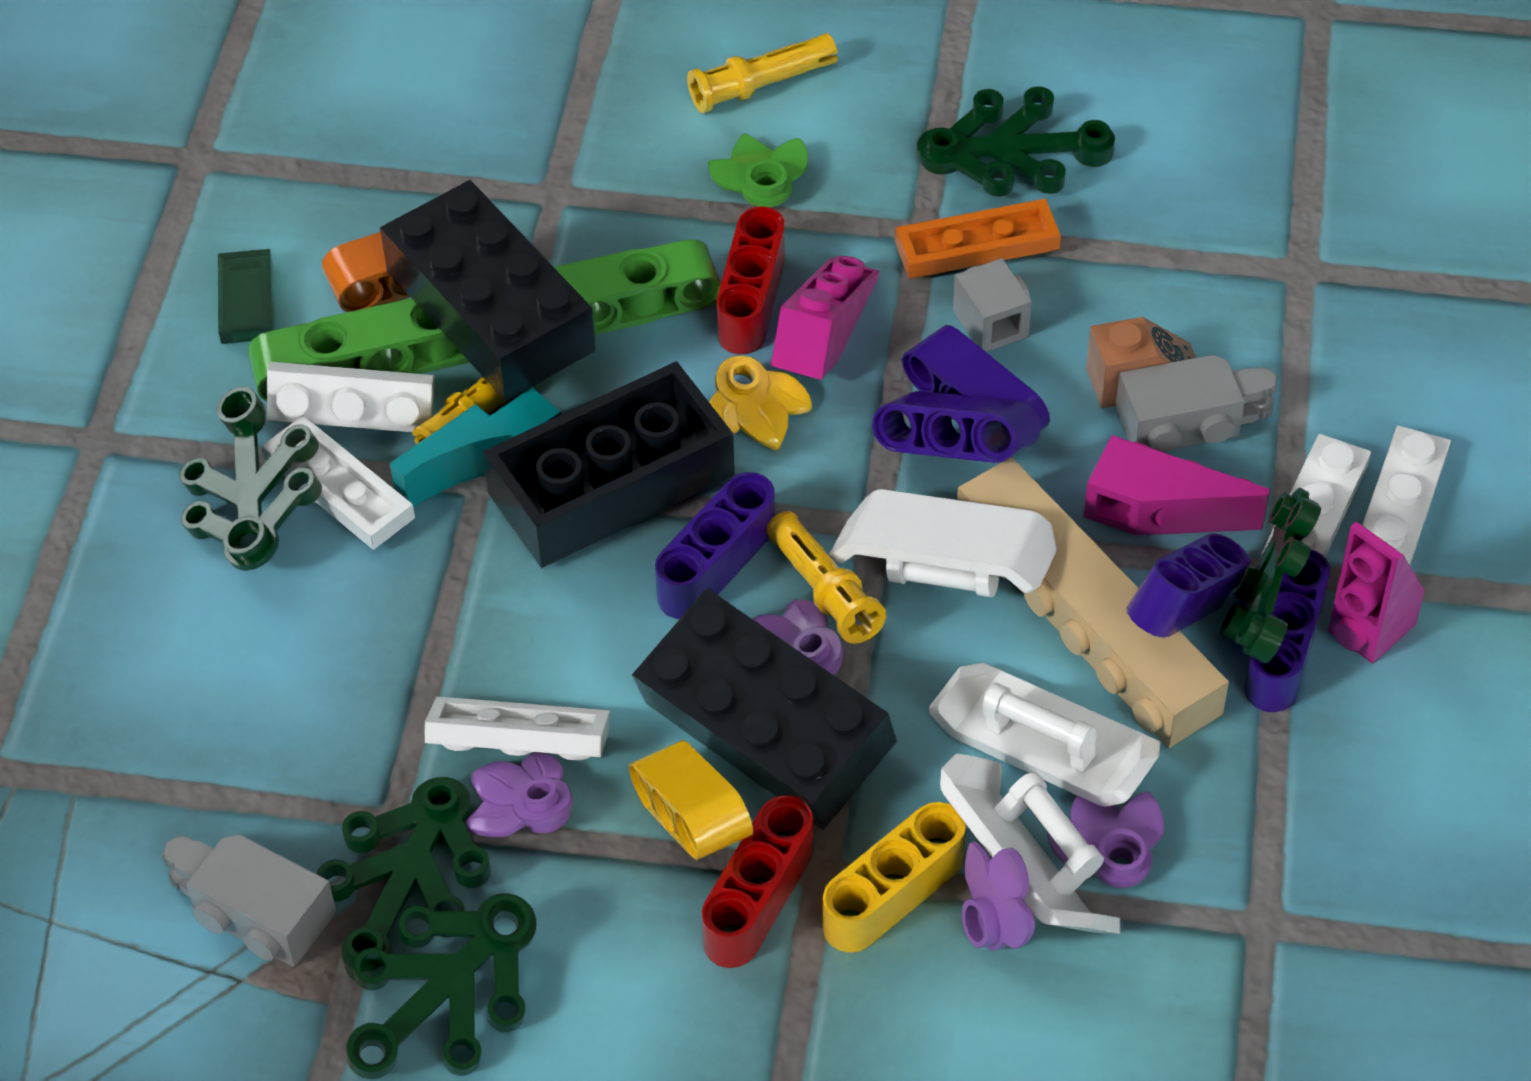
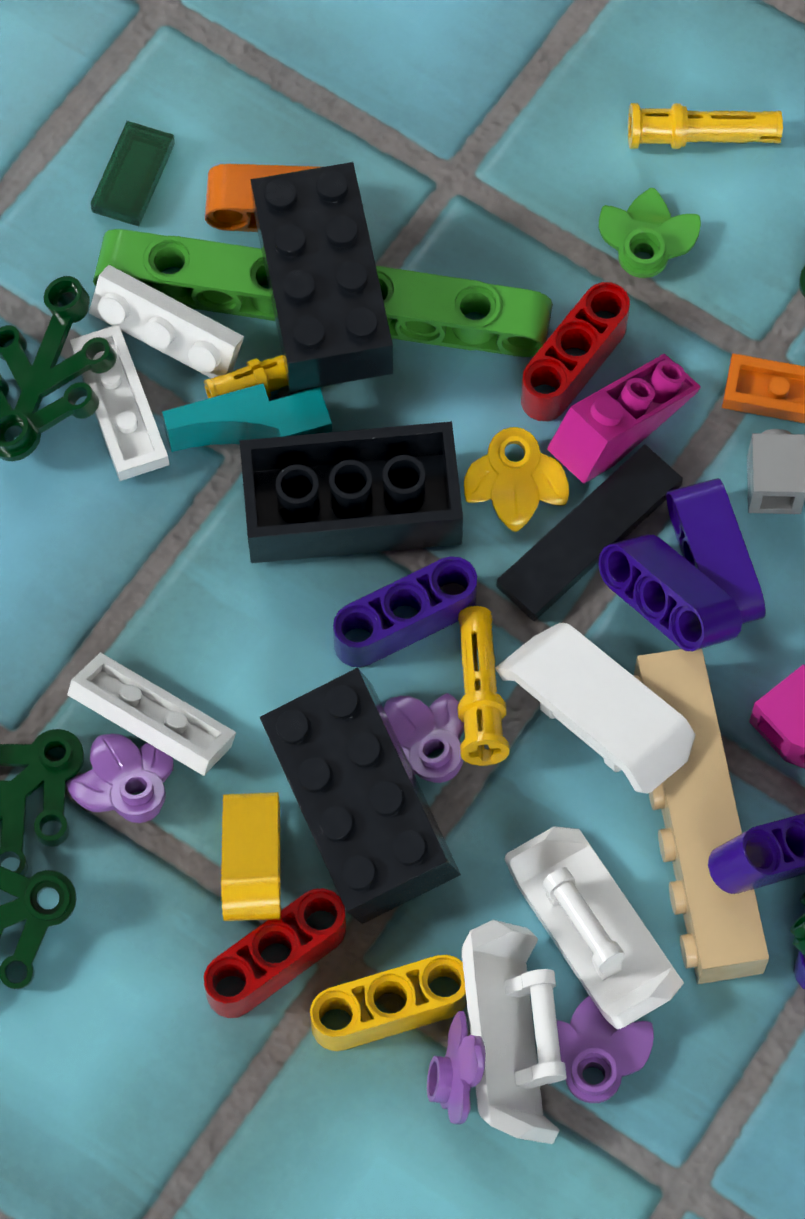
camera: 25 degrees right, 15 degrees up
none -> black tile [496,444,683,622]

